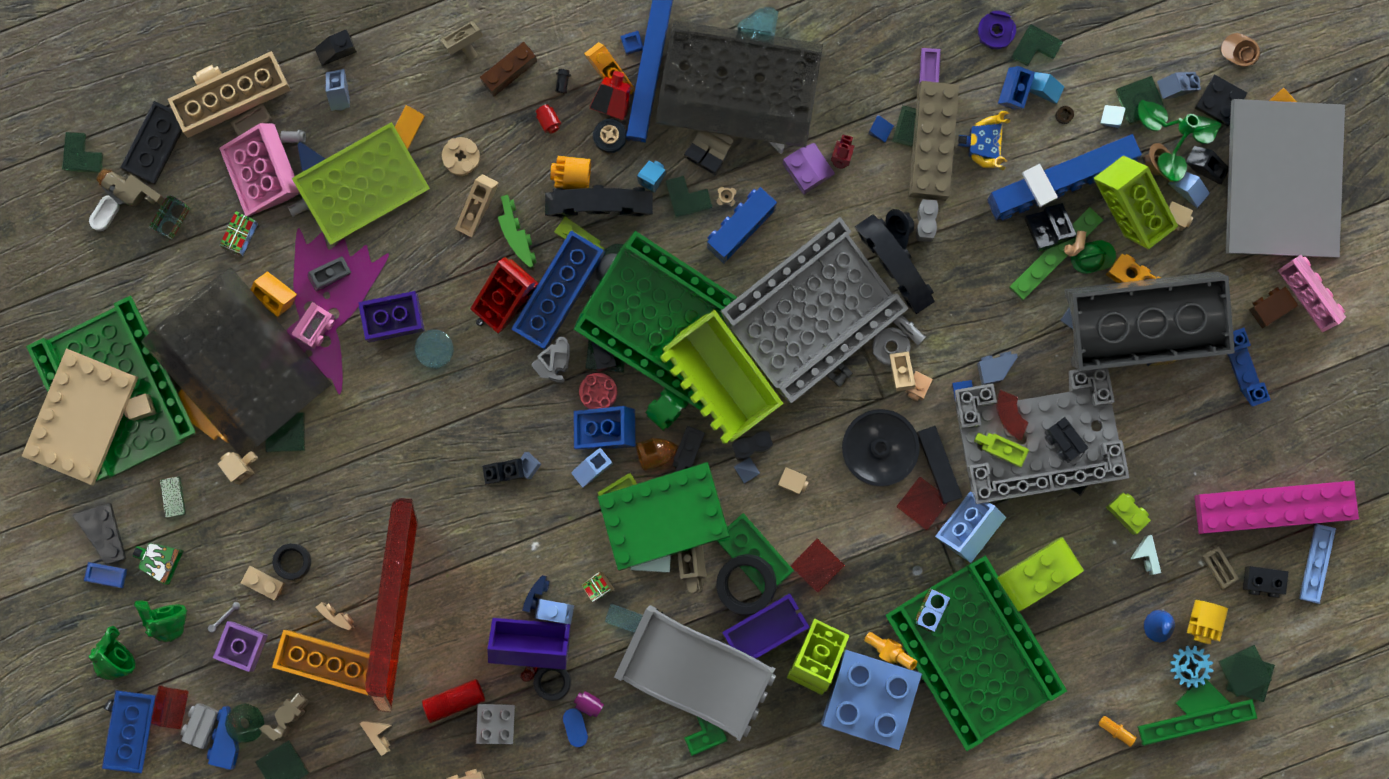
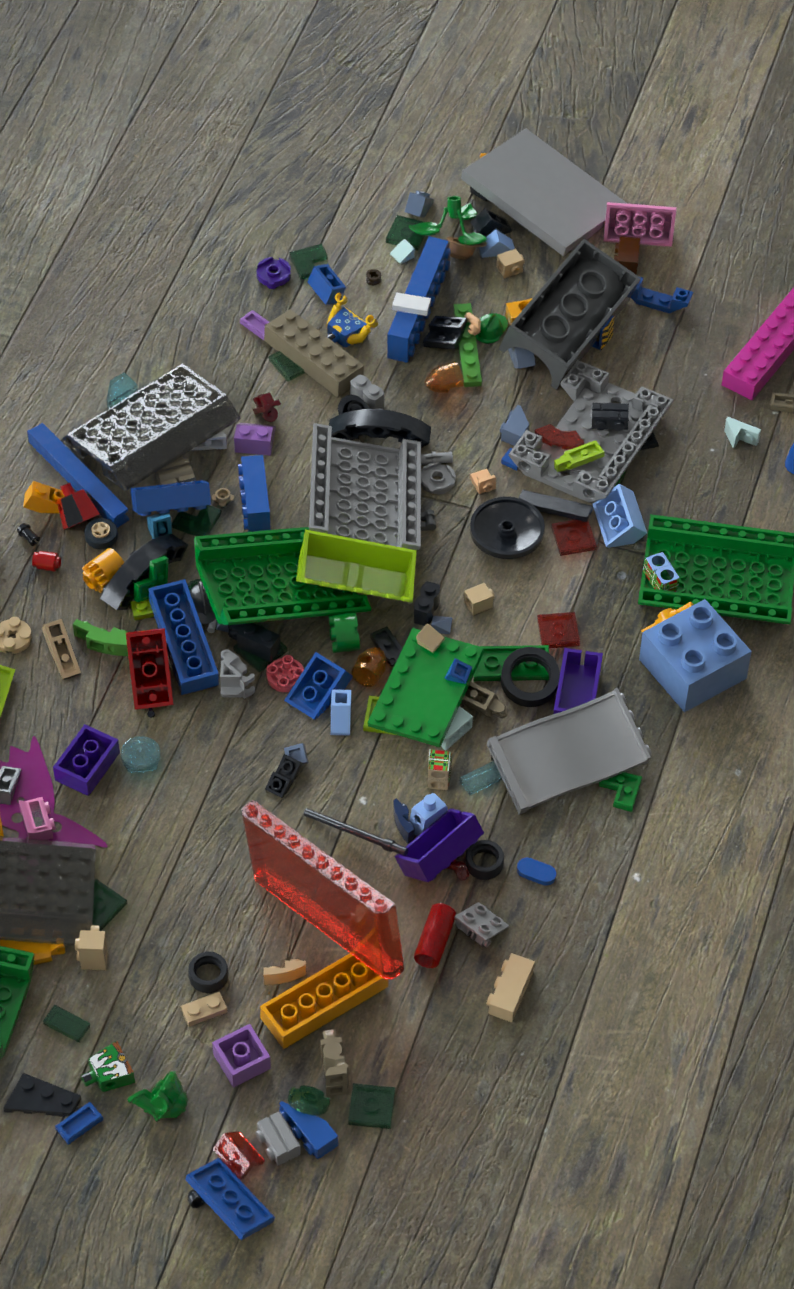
camera: 55 degrees left, 30 degrees down
green head [88,626,135,680] -> none
light grey hinge [208,602,240,632] -> none
tan slope [360,721,392,756] -> none
magenta brick [574,691,604,717] -> none
blue tile [620,31,643,55] -> none
lime brick [787,619,850,695] -> none
blue slope [869,115,894,142] -> none
tan slope [890,352,916,392] -> none
lime brick [997,537,1084,612] -> none
dark azure slope [1029,72,1064,104] -> none
lime brick [1094,155,1178,249] -> none
lime brick [1106,493,1151,535] -> none
black plate [1195,74,1247,126] -> none
medium nougat cap [1221,33,1260,67] -> none
none -> blue brick [130,480,211,516]
none -> green tile [134,556,169,602]
none -> black bar [304,808,408,856]
none -> tan slope [416,624,445,653]
none -> clear orange helmet [424,361,464,393]
none -> blue slope [444,658,472,684]

